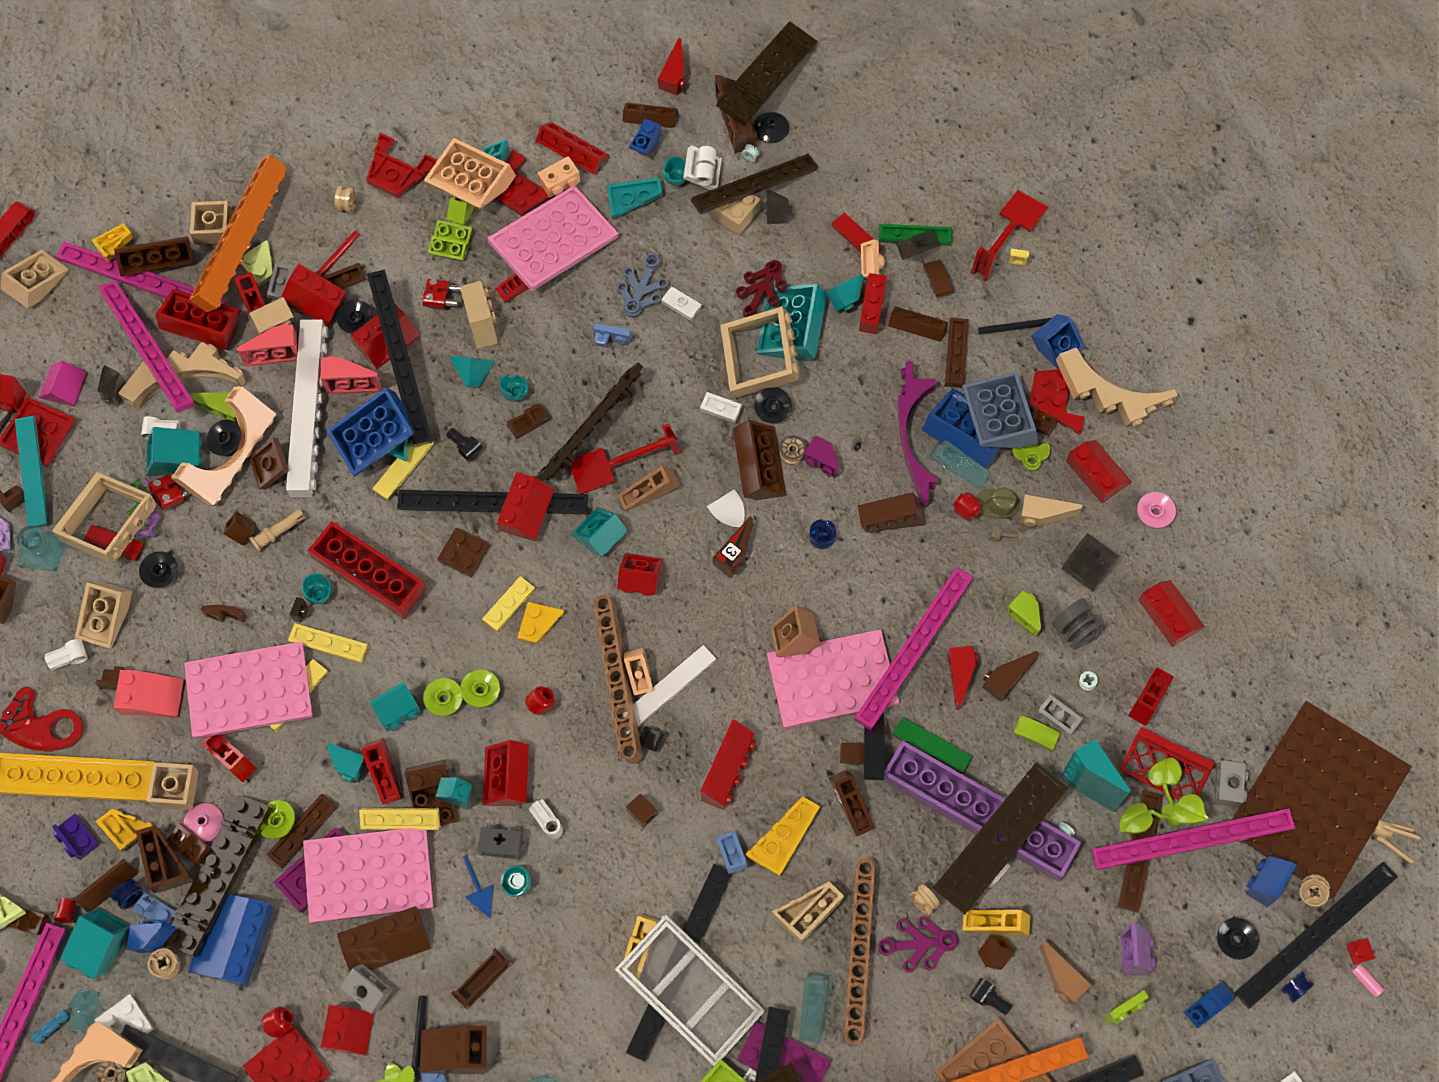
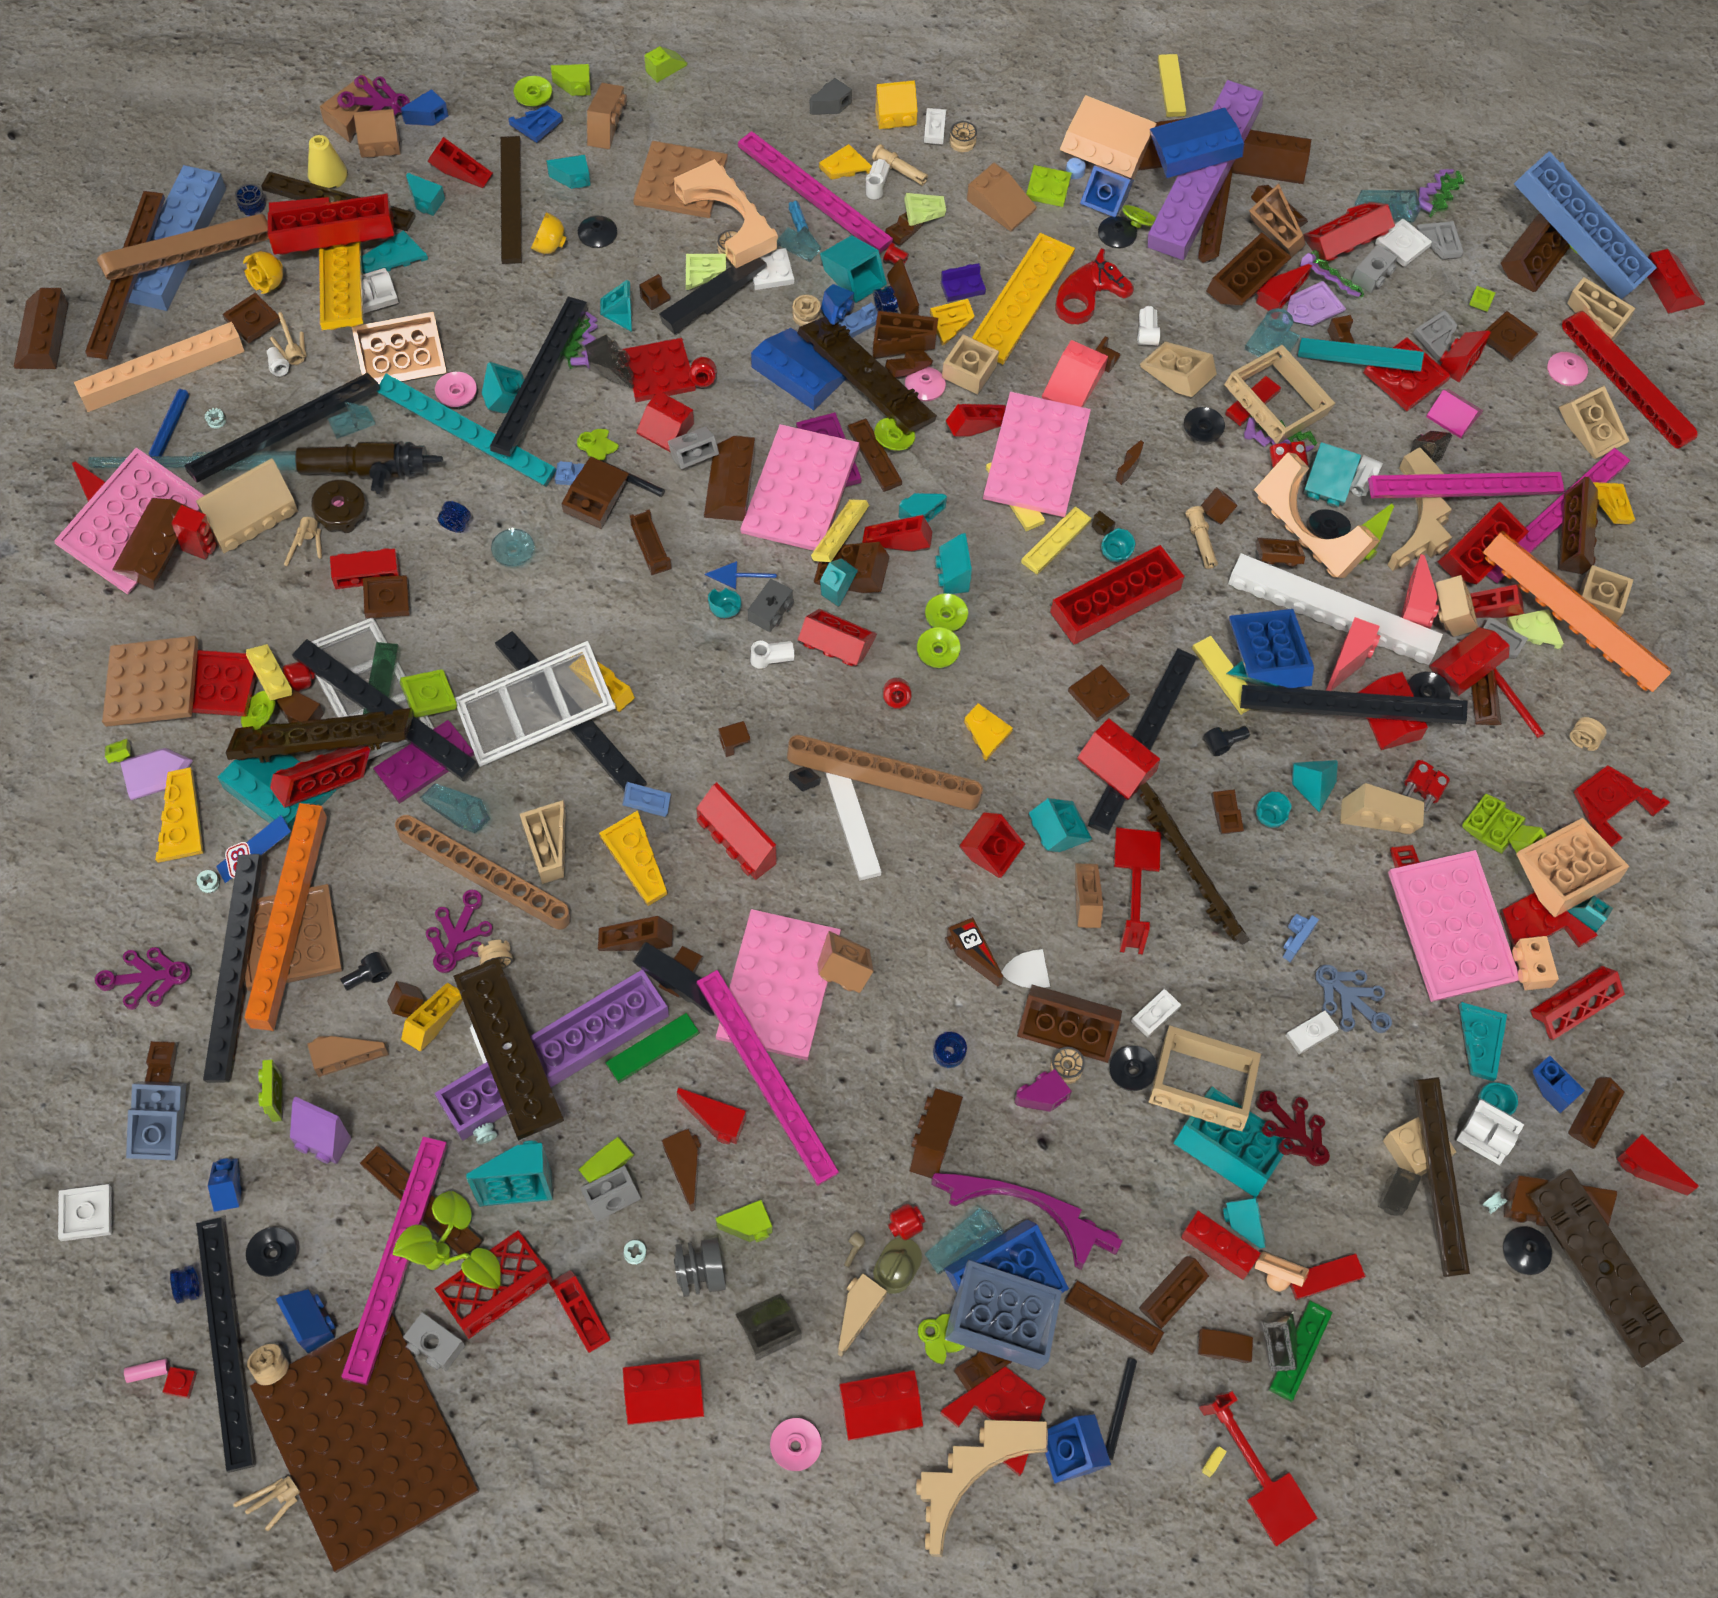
camera: 110 degrees right, 5 degrees down
light yellow plate [482,576,535,633] -> none
light nougat slope [624,648,653,696] -> none

